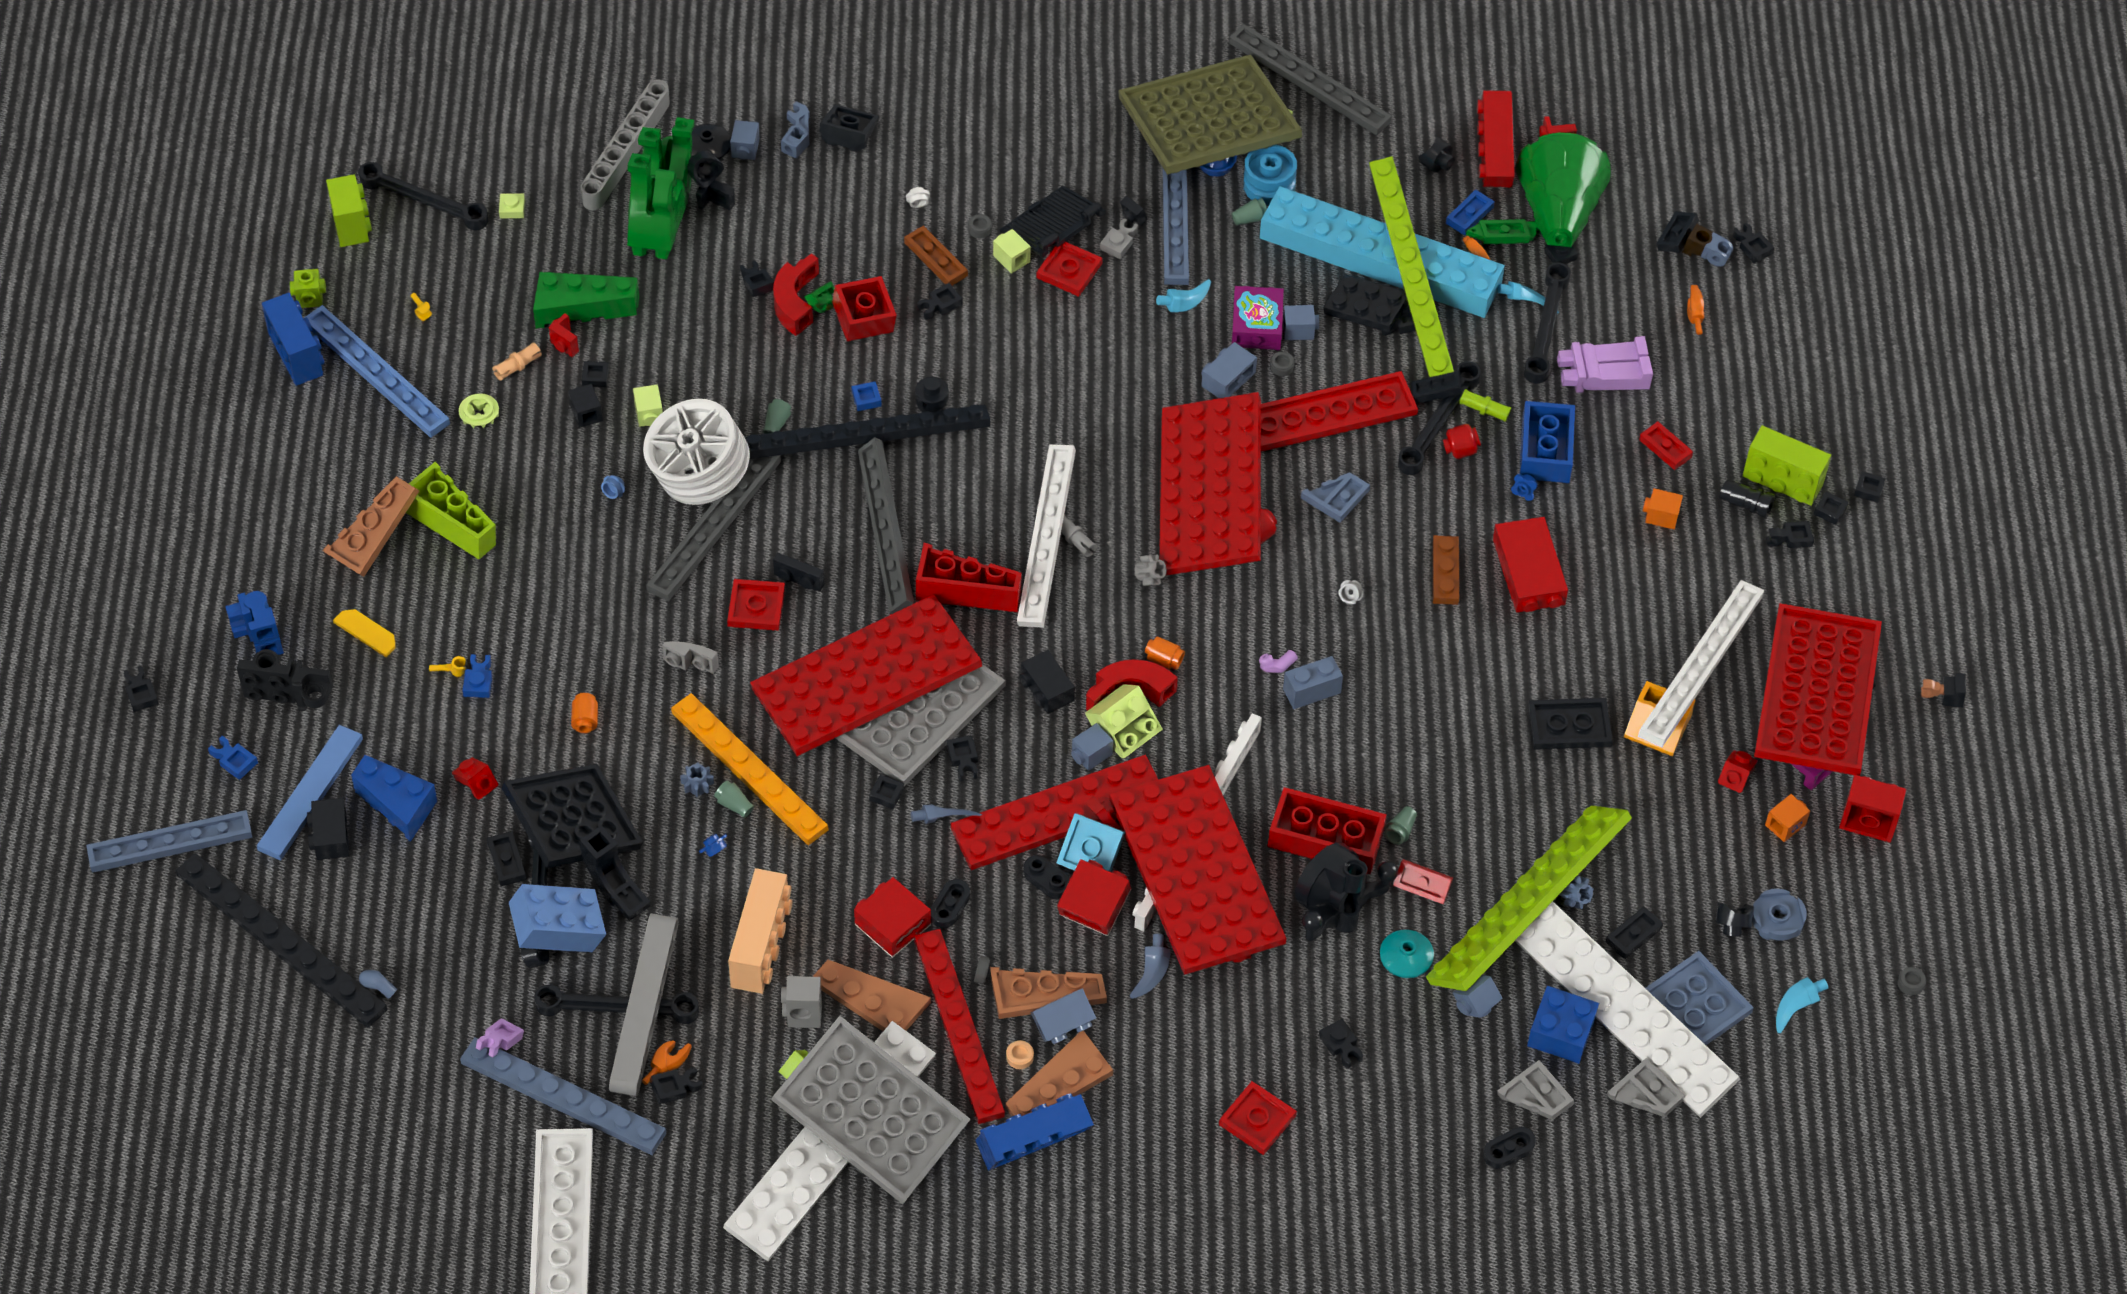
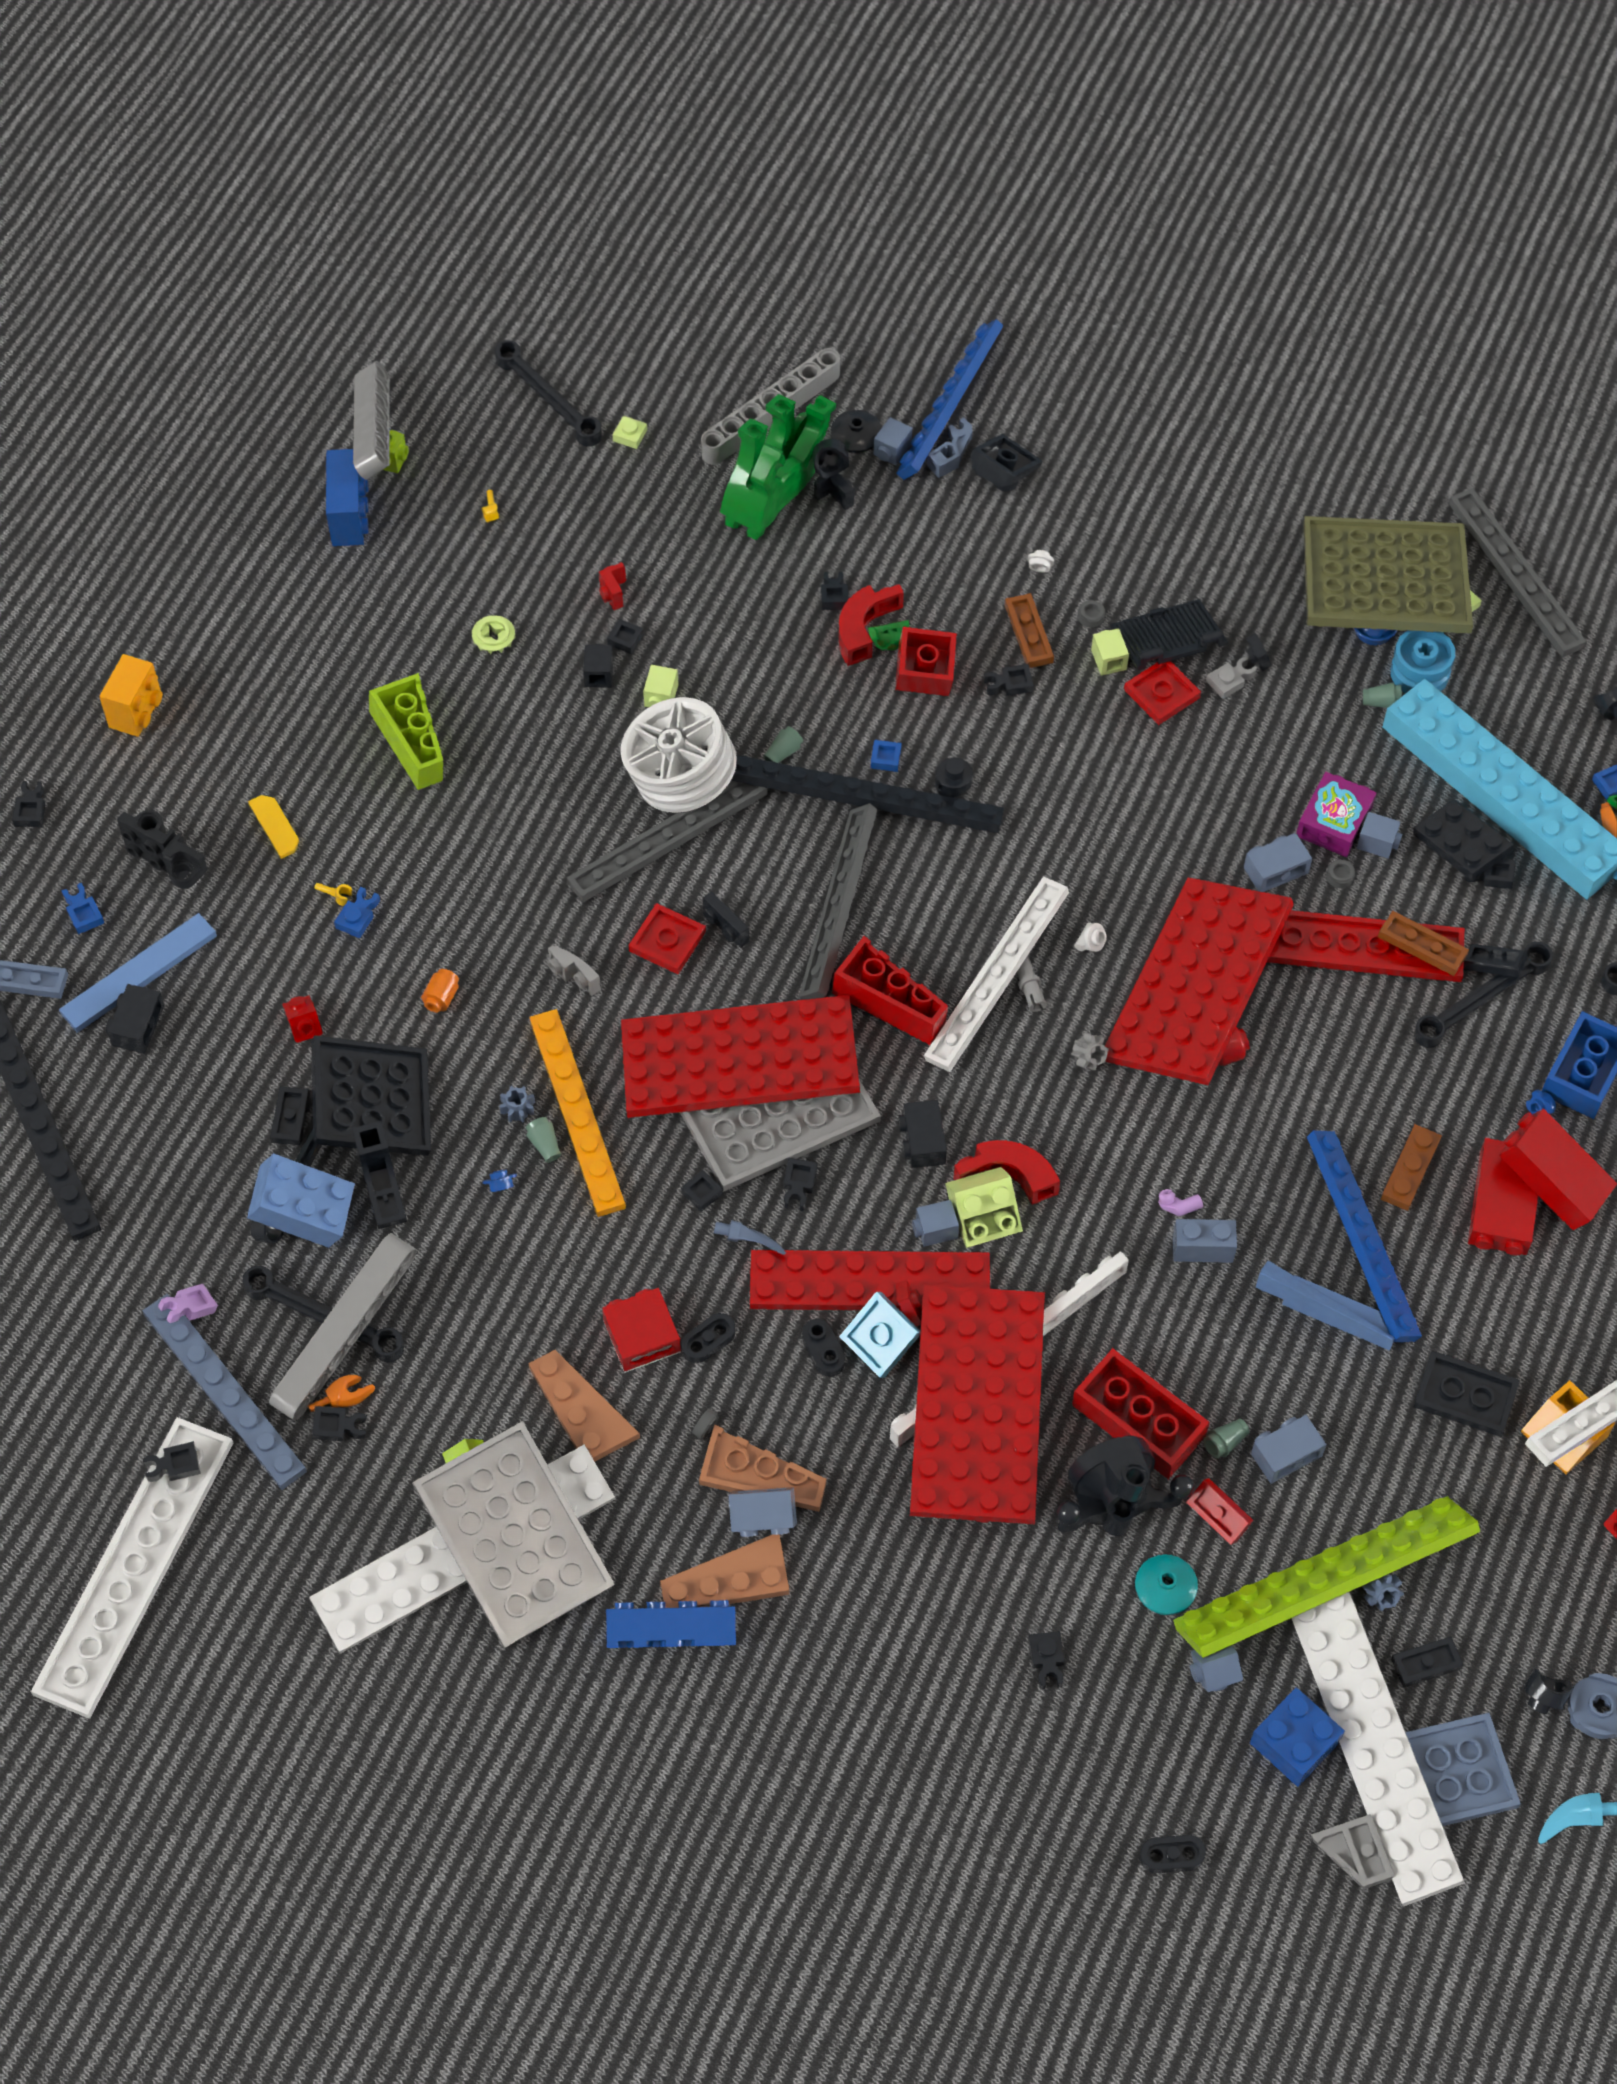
camera: 25 degrees right, 5 degrees up
blue hips [225,591,284,655] -> none
medium blue plate [303,305,450,438] -> none
nougat wing [322,476,419,577] -> none
lime brick [326,174,372,247] -> none
blue wedge [351,755,437,842] -> none
sand blue arm [359,970,397,999] -> none
light nougat pin [492,343,542,381] -> none
green wedge [533,272,639,329] -> none
medium blue plate [601,475,625,499] -> none
light nougat brick [728,868,792,994] -> none
light grey brick [781,976,822,1028] -> none
red plate [914,929,1005,1124] -> none
light nougat tile [1006,1040,1034,1069] -> none
red piece [1057,859,1131,936] -> none
sand blue bar [1130,934,1170,999] -> none
orange brick [1145,636,1185,670] -> none
medium azure bar [1156,279,1211,313] -> none
sand blue plate [1162,167,1189,285] -> none
red plate [1219,1081,1297,1155] -> none
sand blue wing [1301,472,1370,523] -> none
light grey plate [1338,580,1363,605] -> none
lime plate [1369,156,1454,377] -> none
red head [1443,424,1481,459] -> none
lime pin [1459,389,1511,422] -> none
light grey wing [1497,1060,1574,1120] -> none
none -> light orange brick [99,654,163,737]
none -> black plate [143,1441,201,1482]
none -> light grey beam [353,361,389,480]
none -> blue plate [896,319,1003,480]
none -> white plate [1074,923,1106,952]
none -> sand blue brick [1251,1415,1327,1484]
none -> medium blue wedge [1256,1261,1395,1351]
none -> blue plate [1307,1130,1422,1342]
none -> dark orange plate [1378,911,1469,976]
none -> red brick [1499,1108,1617,1230]

